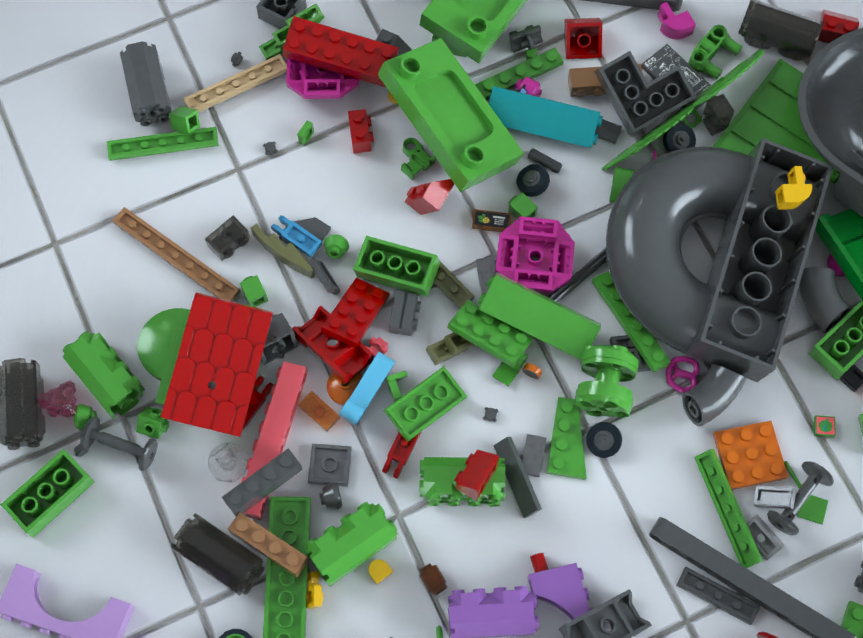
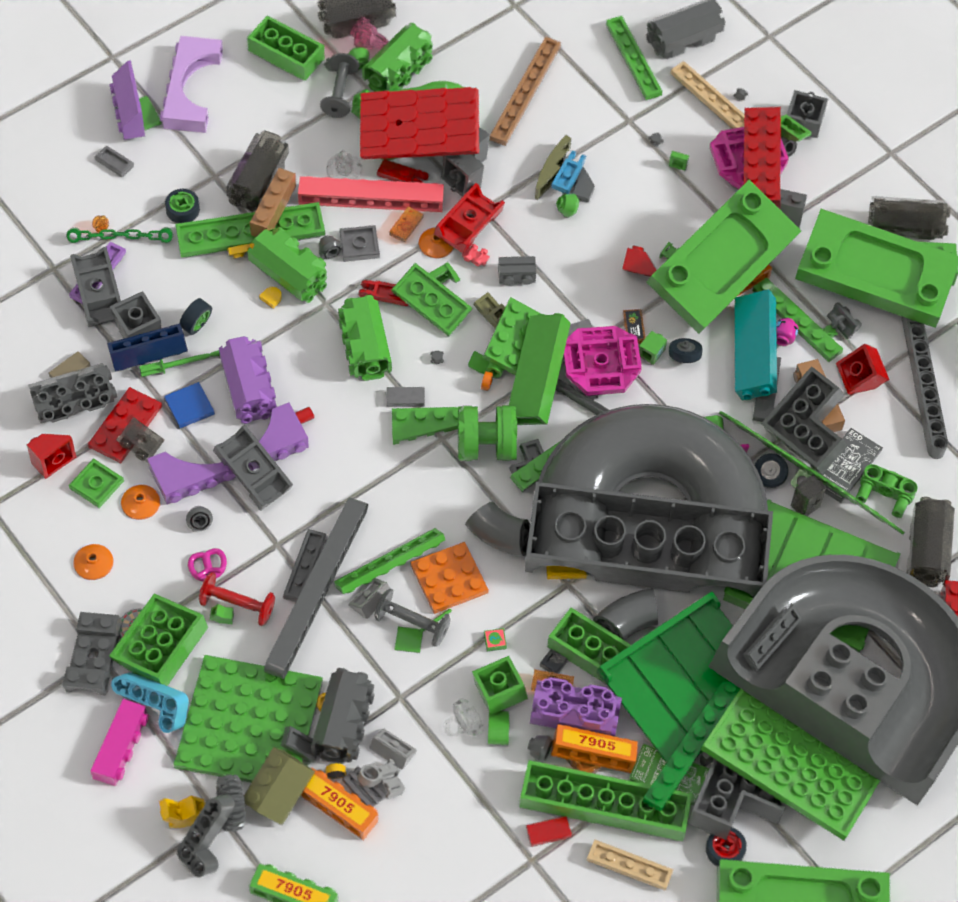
camera: 75 degrees right, 10 degrees down
bright green brick [169,106,200,134] -> none
clear smoke brick [205,215,250,261] -> none
dark grey brick [222,448,303,517] -> none
bright green brick [240,275,268,307] -> none
dark grey tile [309,258,340,295] -> none
red plate [321,278,390,348] -> none
medium azure beam [339,352,395,426] -> none
red brick [348,109,374,154] -> none
bright green brick [353,236,440,298] -> none
reddish brown brick [419,563,447,596] -> none
olive plate [434,262,475,309] -> none
red slope [454,449,499,501] -> none
dark grey tile [493,437,542,518] -> none
dark grey axle [528,148,562,173] -> none
black wheel [586,422,622,458] -> none
dark pink brick [658,2,696,39] -> none
dark pink piece [665,356,700,393] -> none
tile [753,486,797,509] -> none
yellow brick [775,166,812,210] -> none

